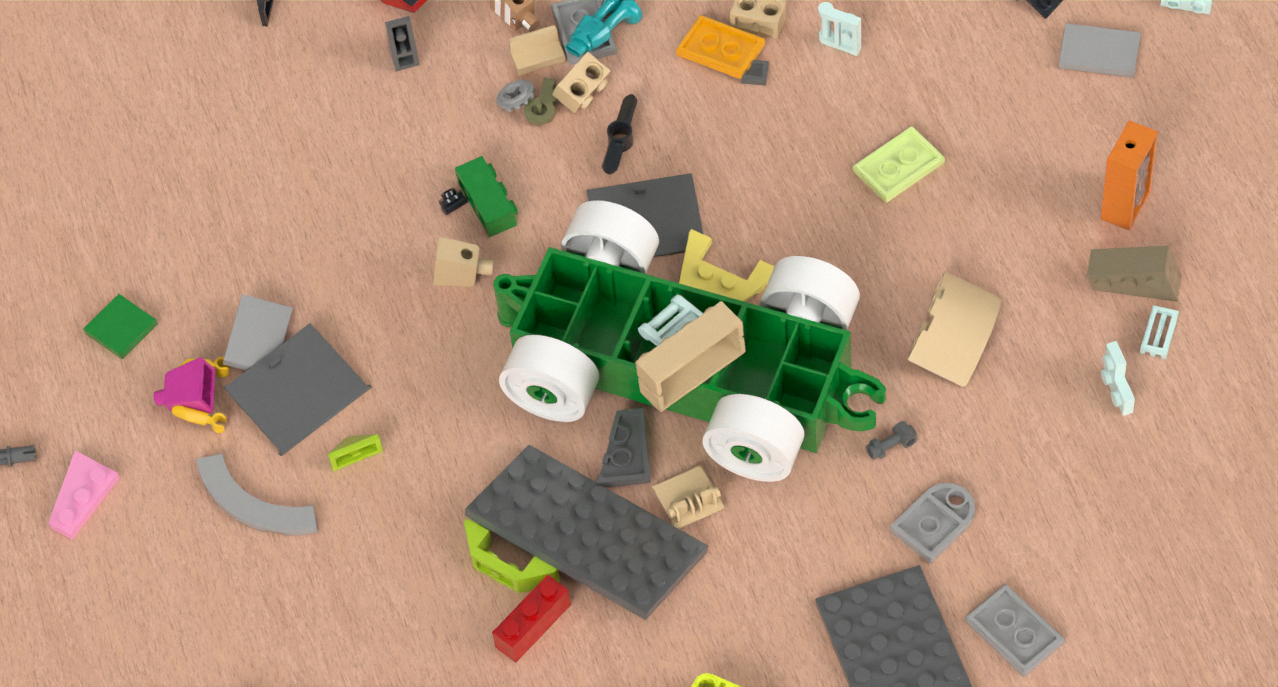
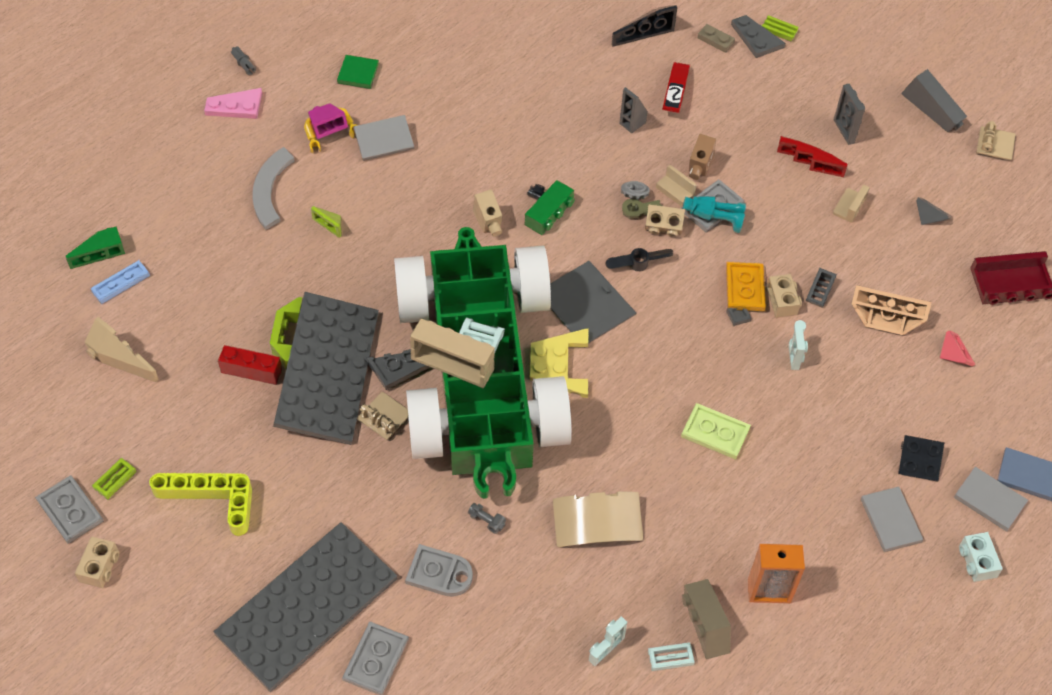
camera: 55 degrees right, 0 degrees up
dark grey piece [224,323,372,456] -> none

